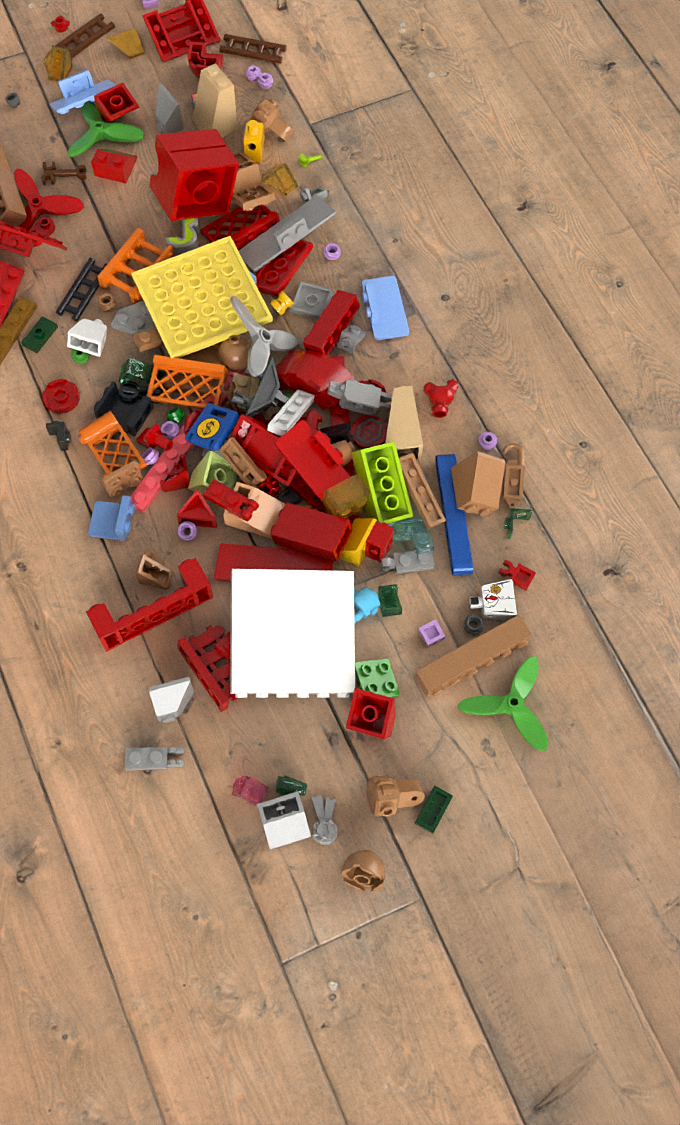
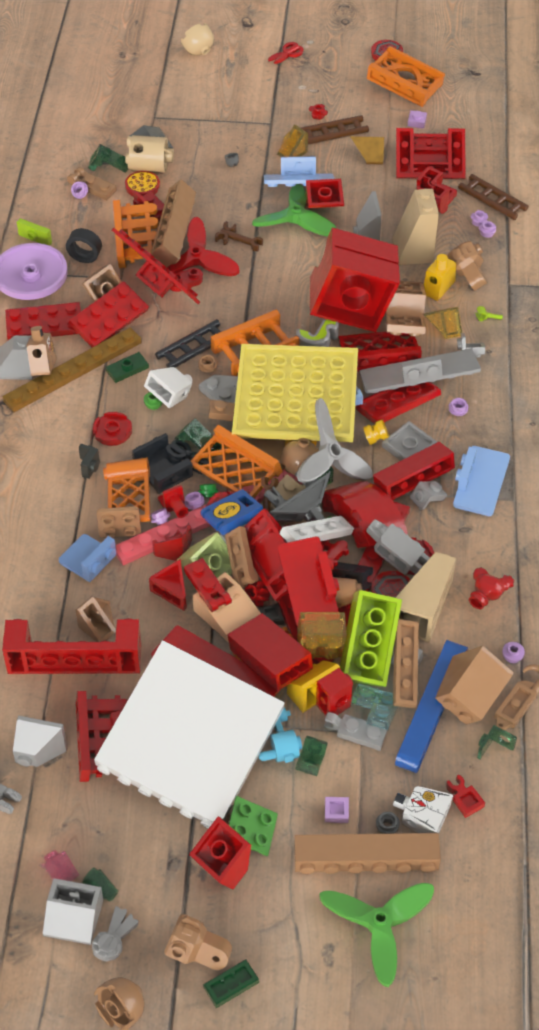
camera: 30 degrees right, 15 degrees down
red slope [91,148,137,183] -> none
lavender plate [178,521,197,541] -> none

